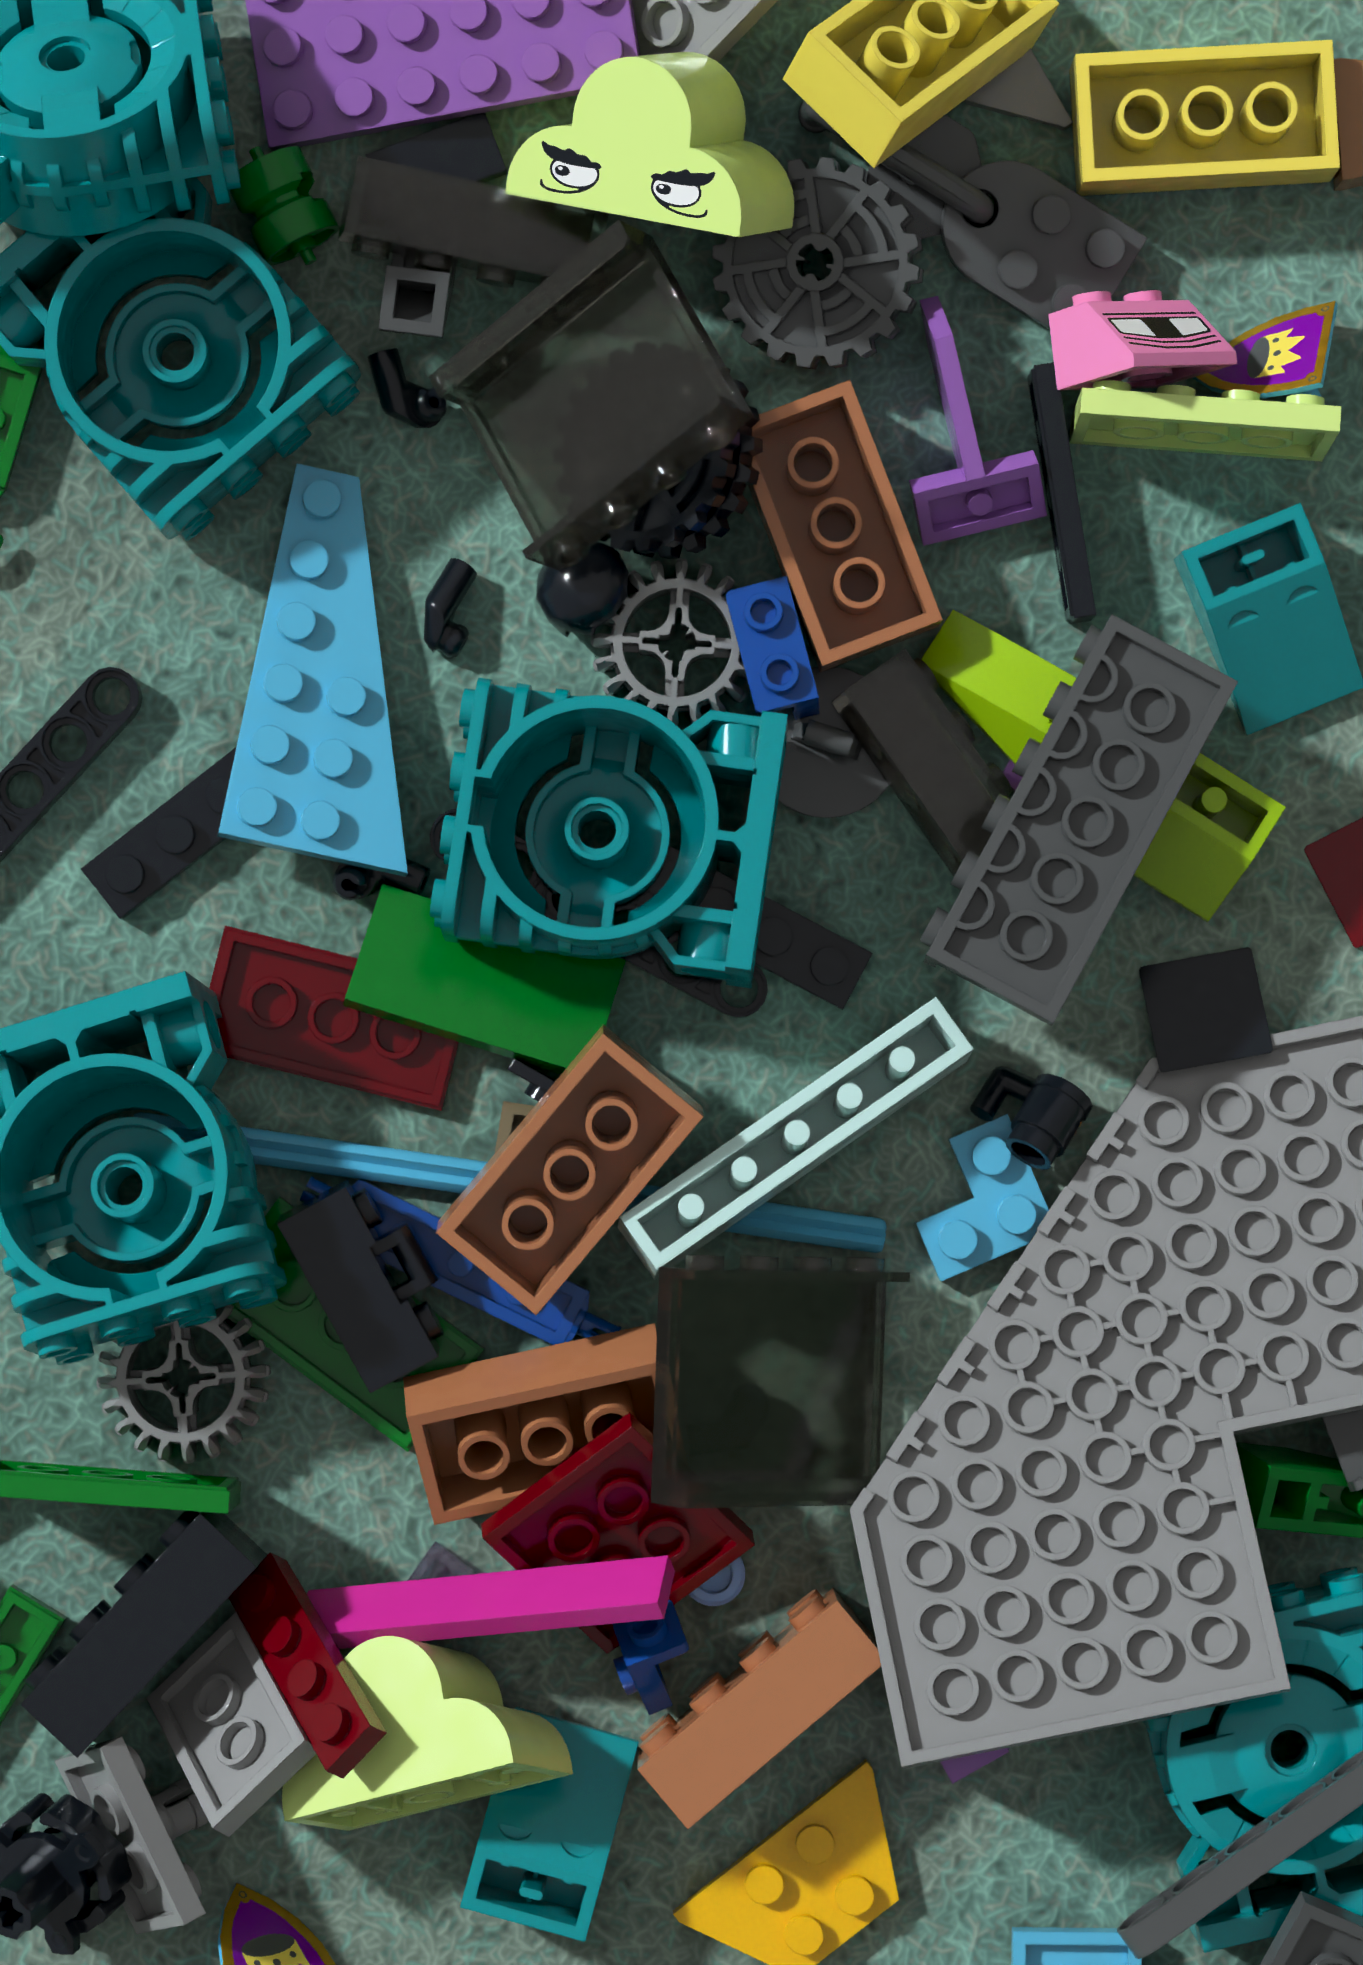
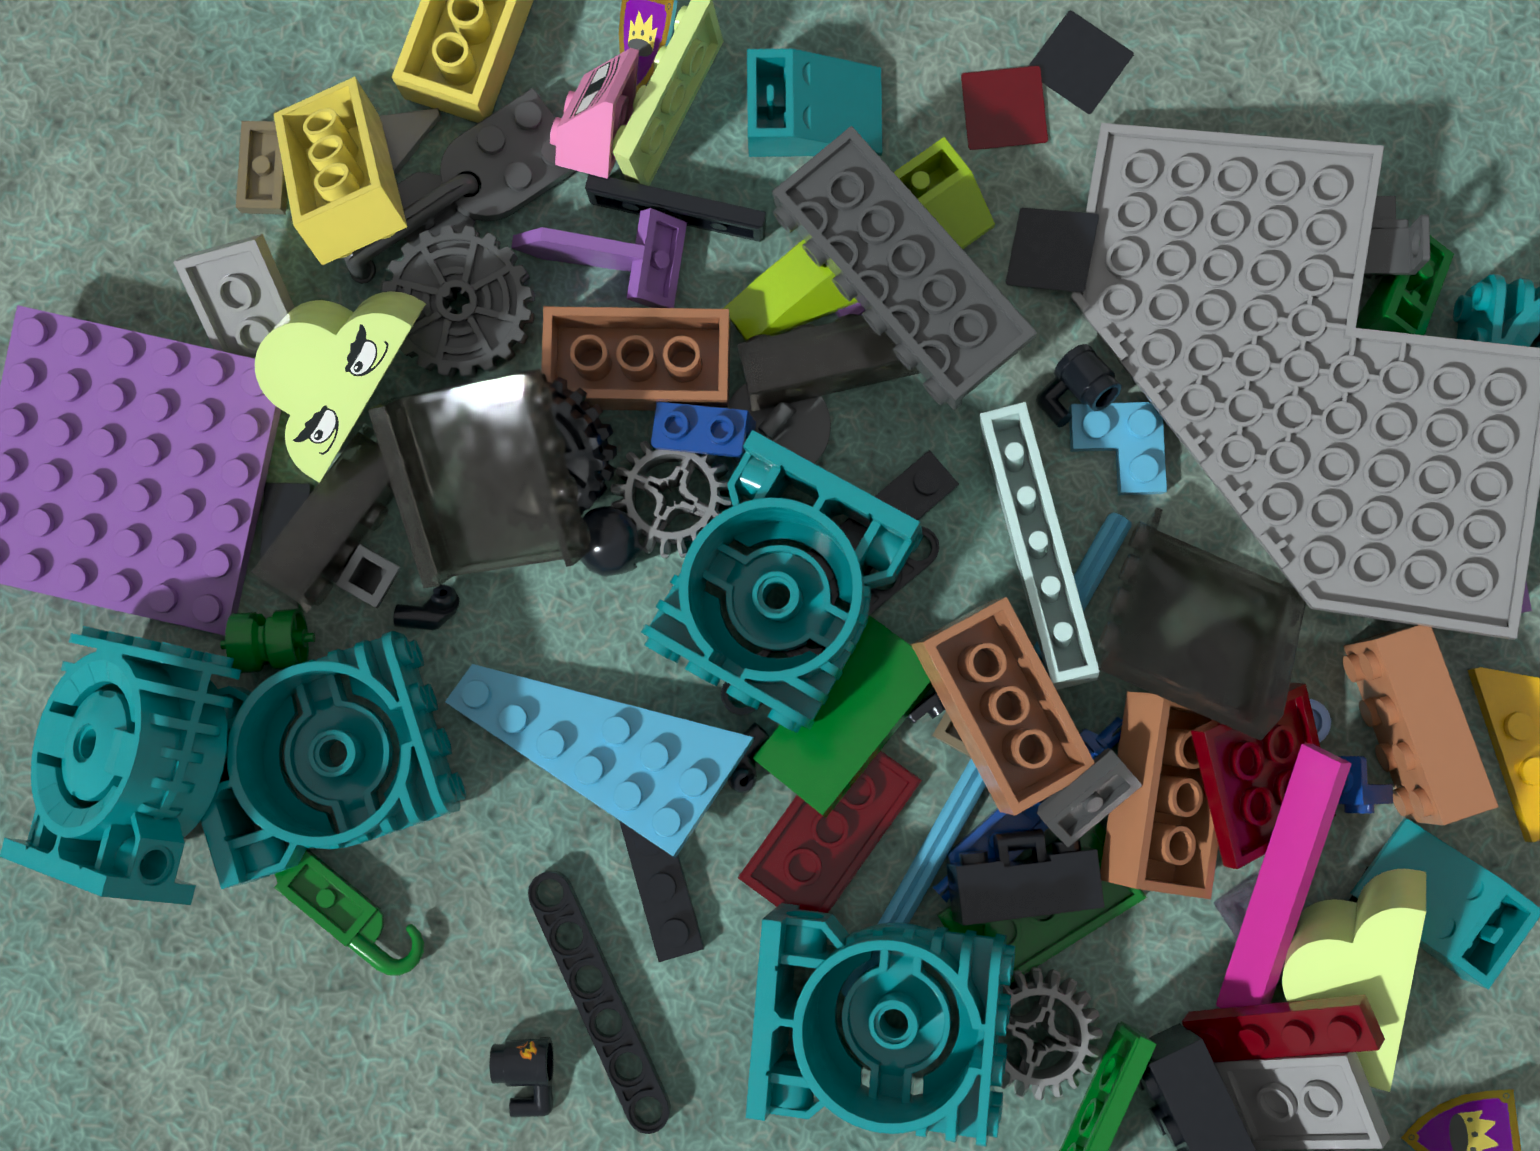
camera: 65 degrees left, 5 degrees down
black arm [423,558,477,658] -> none
none -> dark grey panel [1037,748,1142,847]

